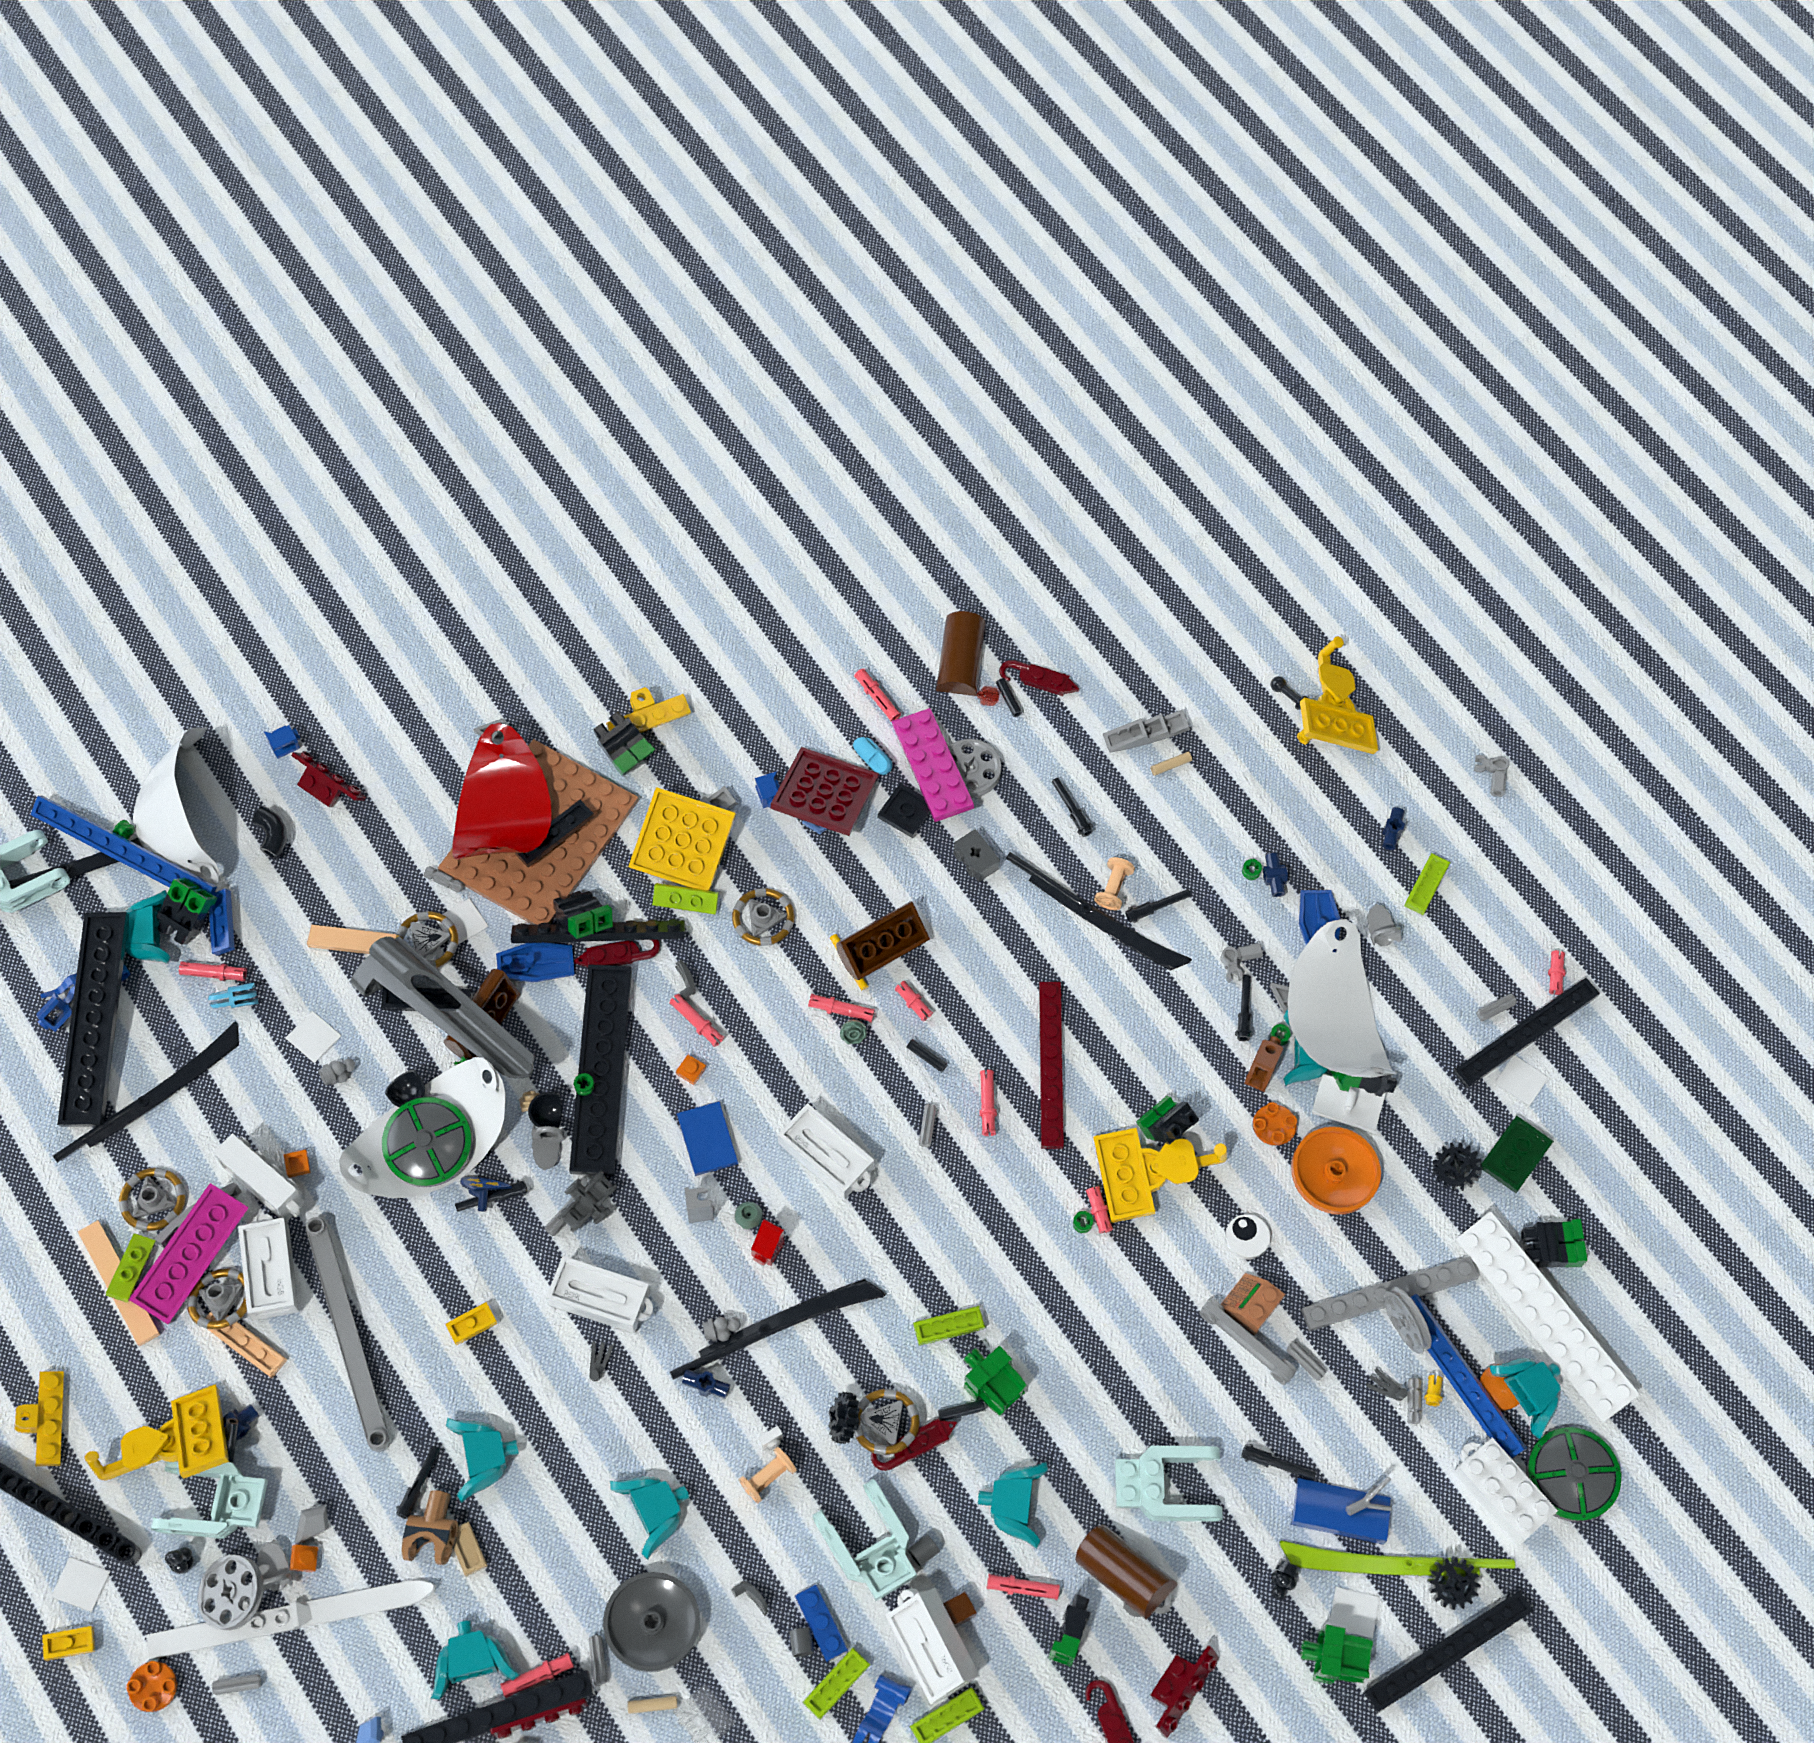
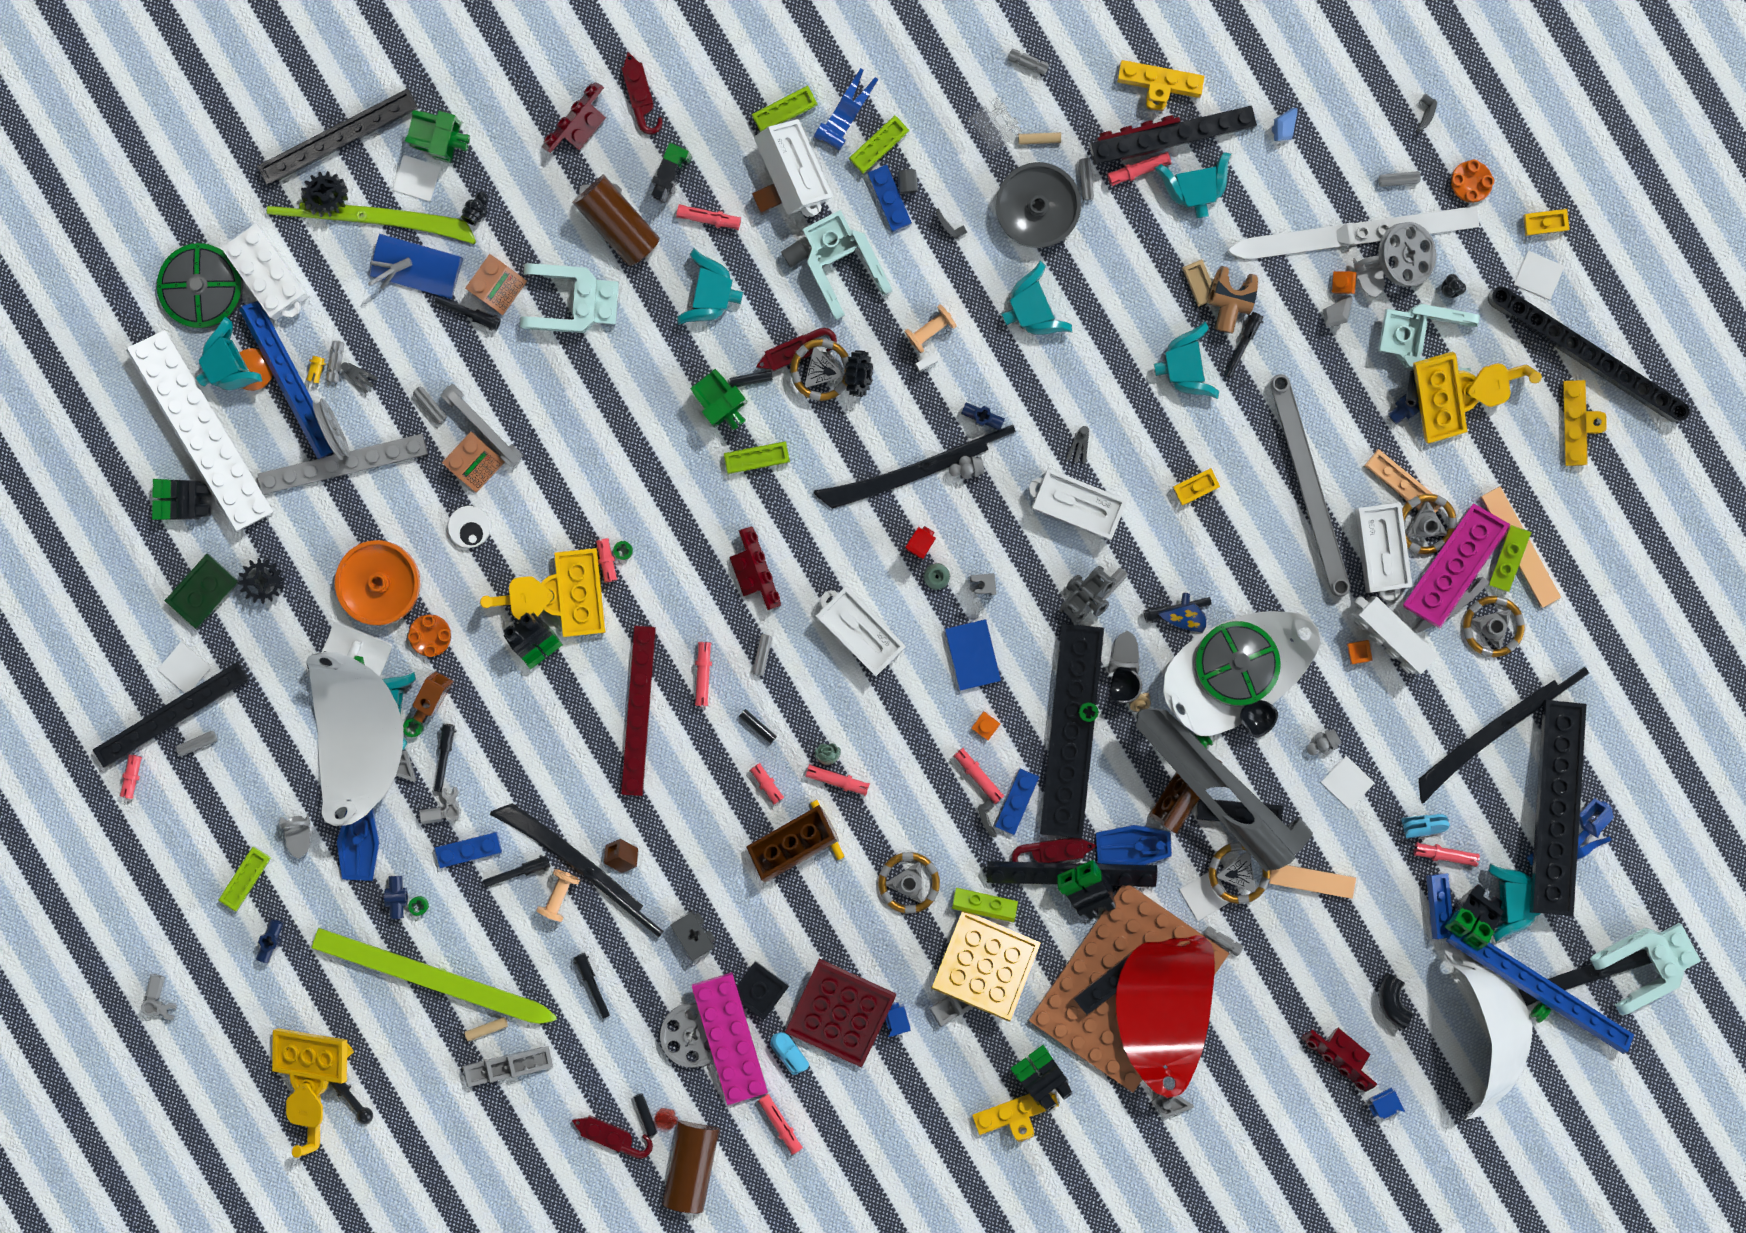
camera: 170 degrees left, 25 degrees up
none -> lime piece [311,928,557,1024]
none -> blue plate [435,832,502,868]
none -> nougat slope [465,254,527,315]
none -> reddish brown panel [604,839,638,873]
none -> dark red bracket [729,526,781,610]
none -> blue plate [995,768,1039,835]

